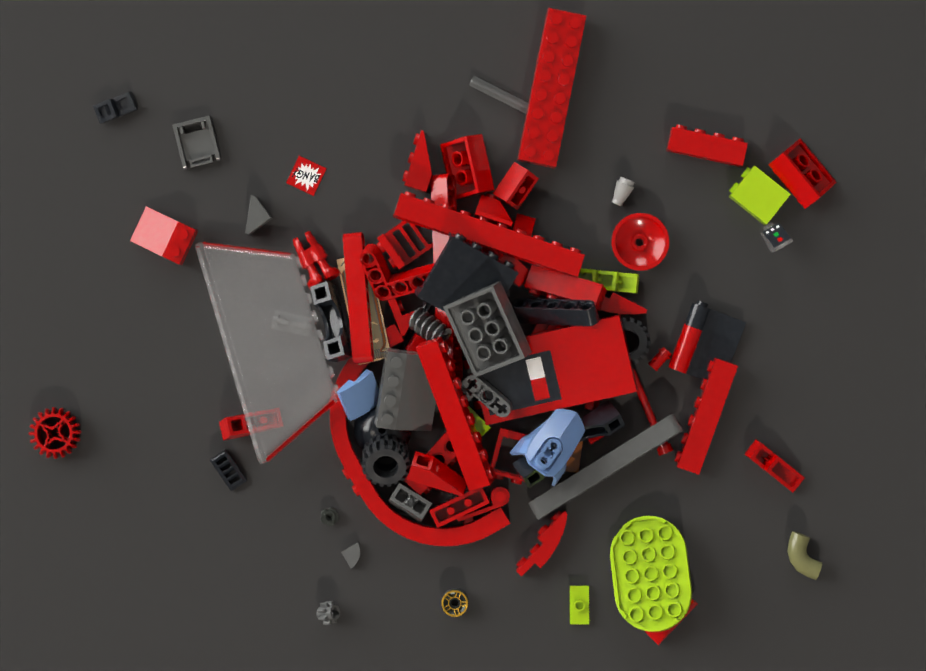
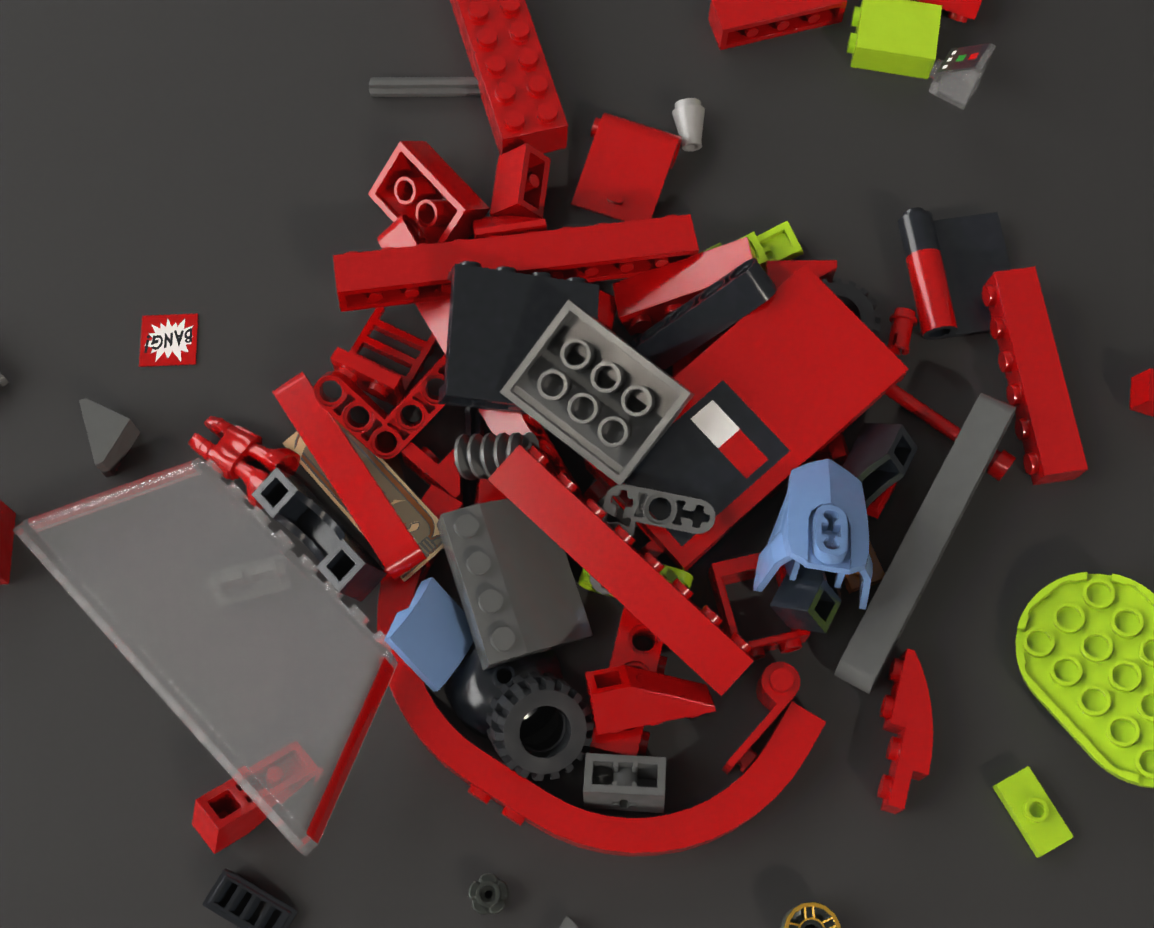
camera: 30 degrees left, 20 degrees down
red slope [402,130,432,193] -> none
red brick [429,487,490,528] -> none
red dish [611,213,669,271] -> none
none -> red door [571,113,682,222]

